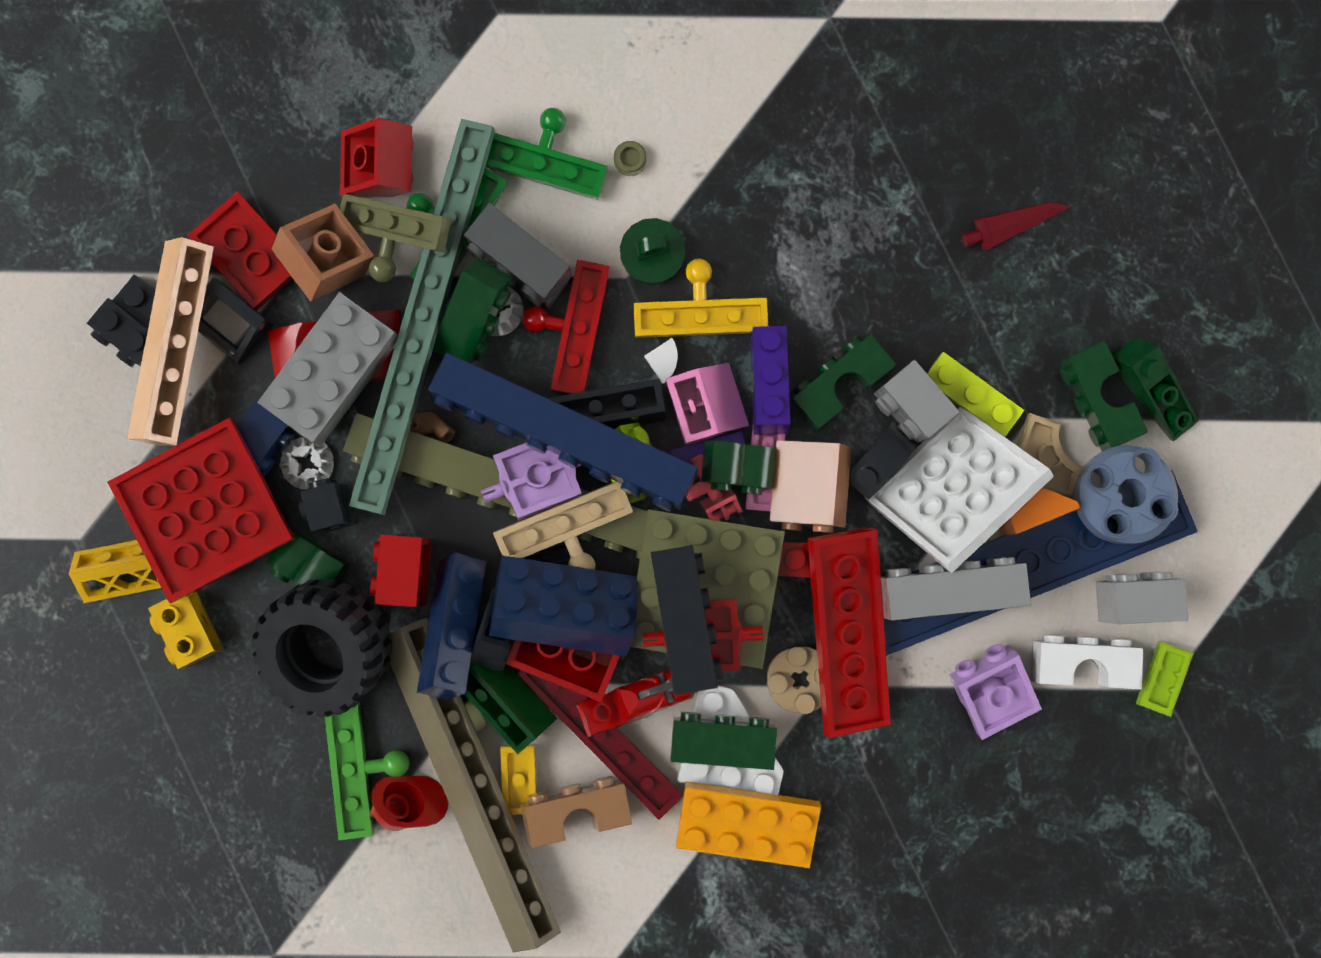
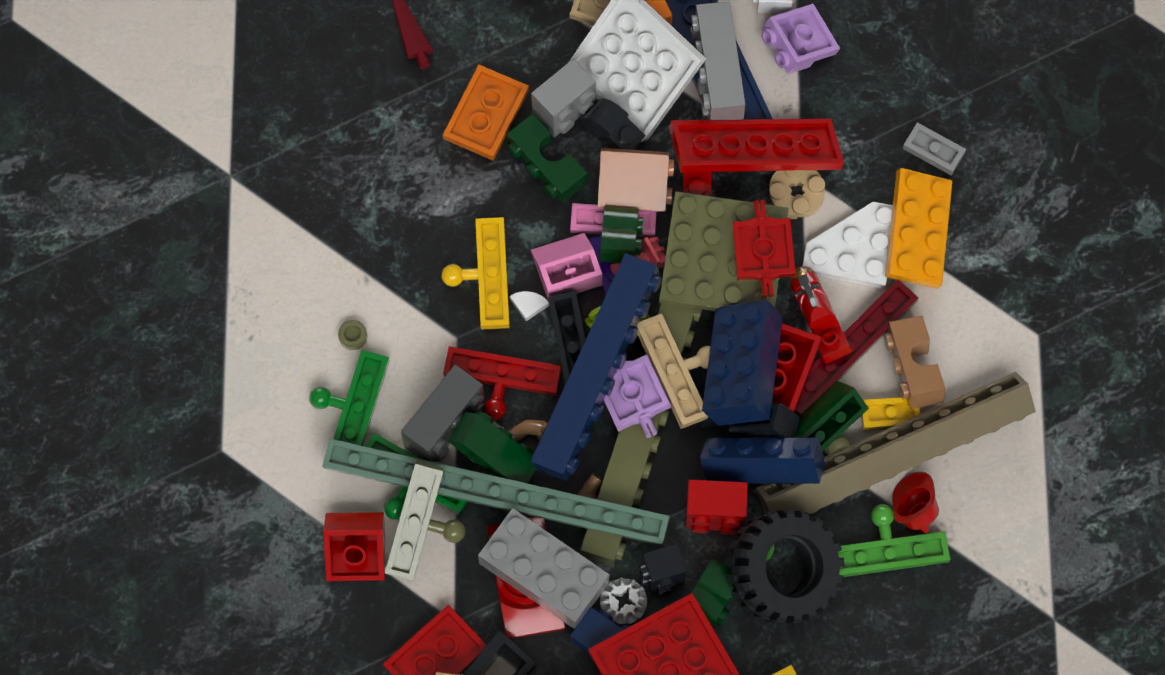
camera: 90 degrees left, 15 degrees down
nougat brick [272,204,374,302] -> none
dark green tile [620,218,685,285] -> none
black brick [650,545,724,695] -> none
dark green brick [670,712,777,770] -> none
dark purple arch [750,326,790,435] -> none
neon yellow plate [927,352,1024,437] -> none
none -> orange plate [443,65,529,161]
none -> medium nougat arm [509,419,548,442]
none -> light grey plate [903,122,966,176]

